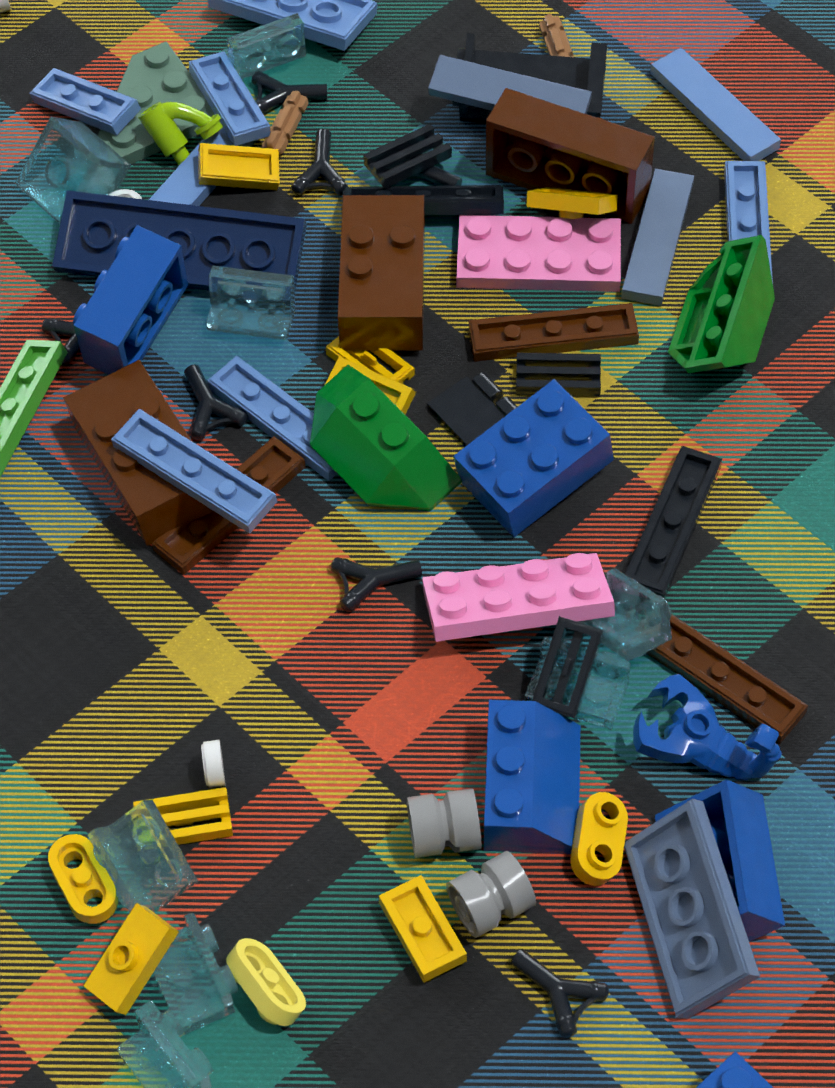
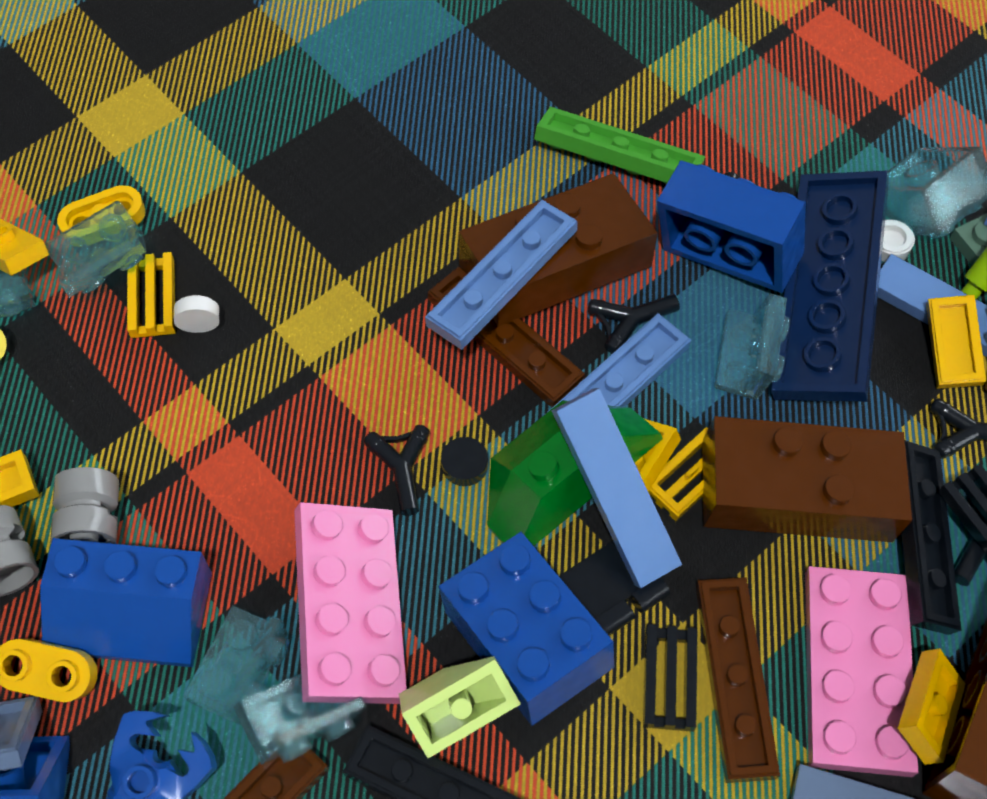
camera: 90 degrees right, 5 degrees up
black tile [532,616,605,719] -> none
none -> yellowish green slope [399,656,521,758]
none -> black tile [441,437,488,486]
none -> medium blue tile [551,388,682,588]

